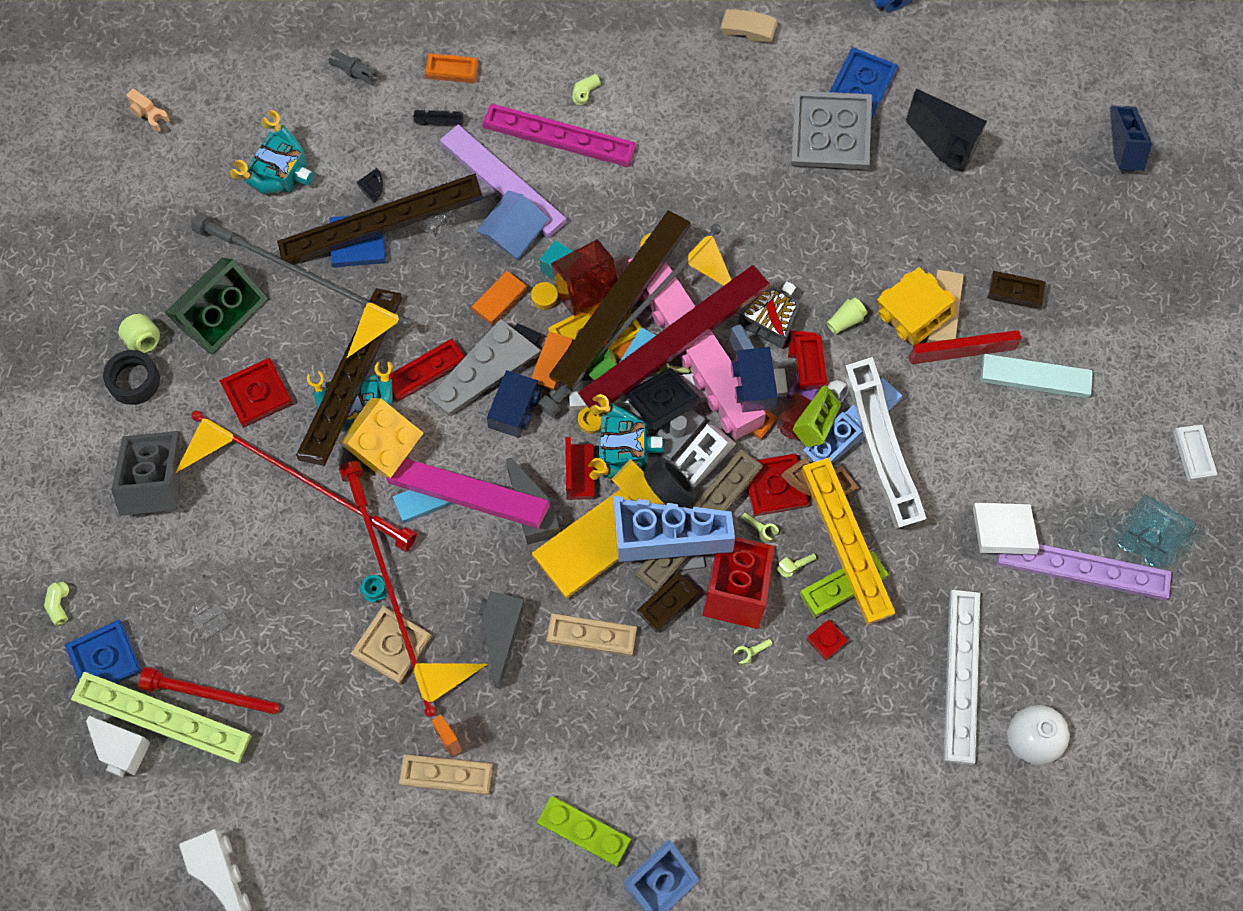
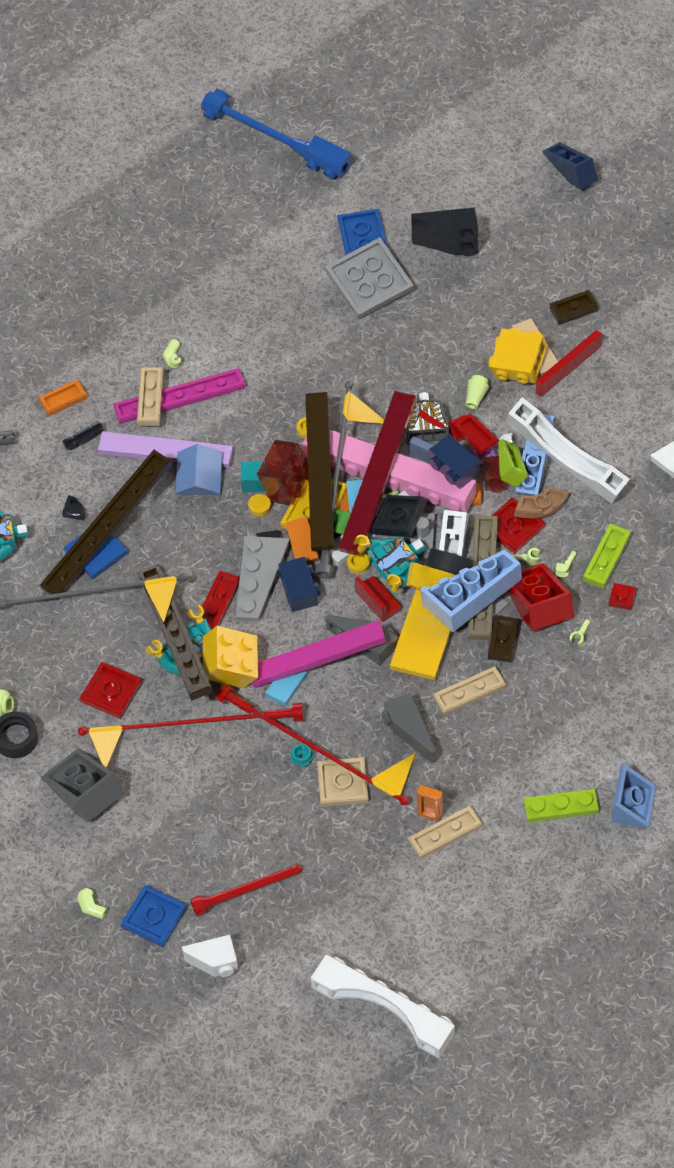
camera: 30 degrees left, 10 degrees down
yellowish green plate [71,672,251,764] -> none
dark green slope [164,258,268,354] -> none
orange tile [471,271,527,326] -> none
tan slope [720,9,778,42] -> none
yellow plate [801,457,895,625] -> none
light aqua tile [980,354,1092,398] -> none
none -> tan tile [137,367,163,426]

